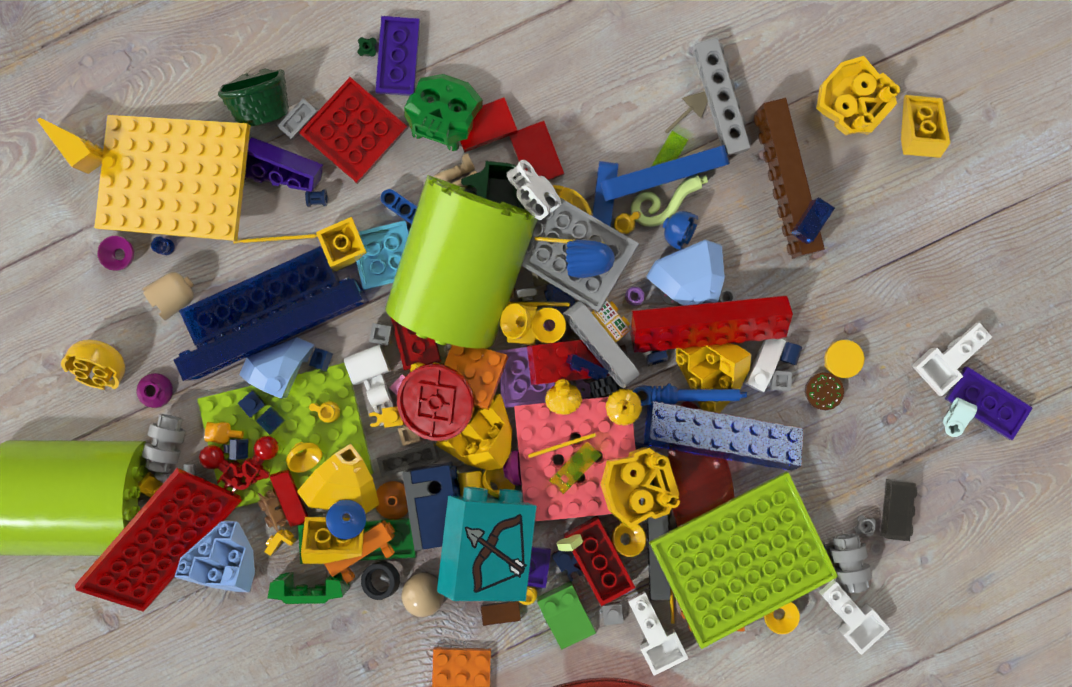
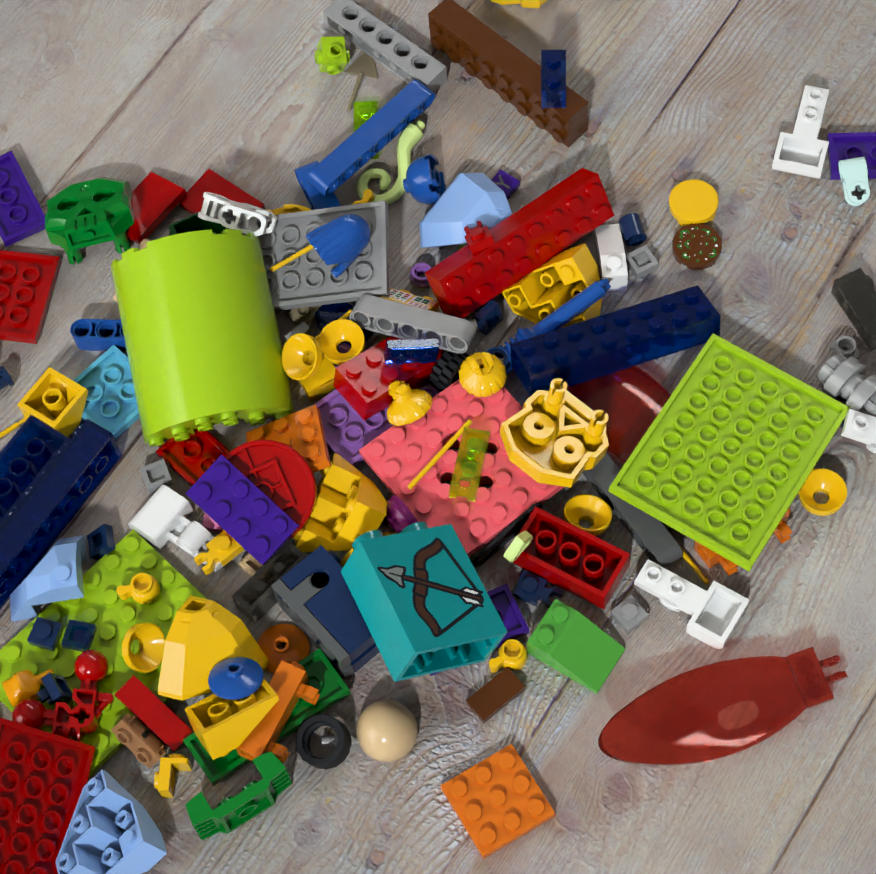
camera: 25 degrees left, 25 degrees down
none -> dark purple plate [185,455,300,566]
none -> lime brick [314,36,350,75]
none -> red plate [464,221,496,254]
none -> black piece [473,502,543,567]
none -> dark purple tile [491,169,520,200]

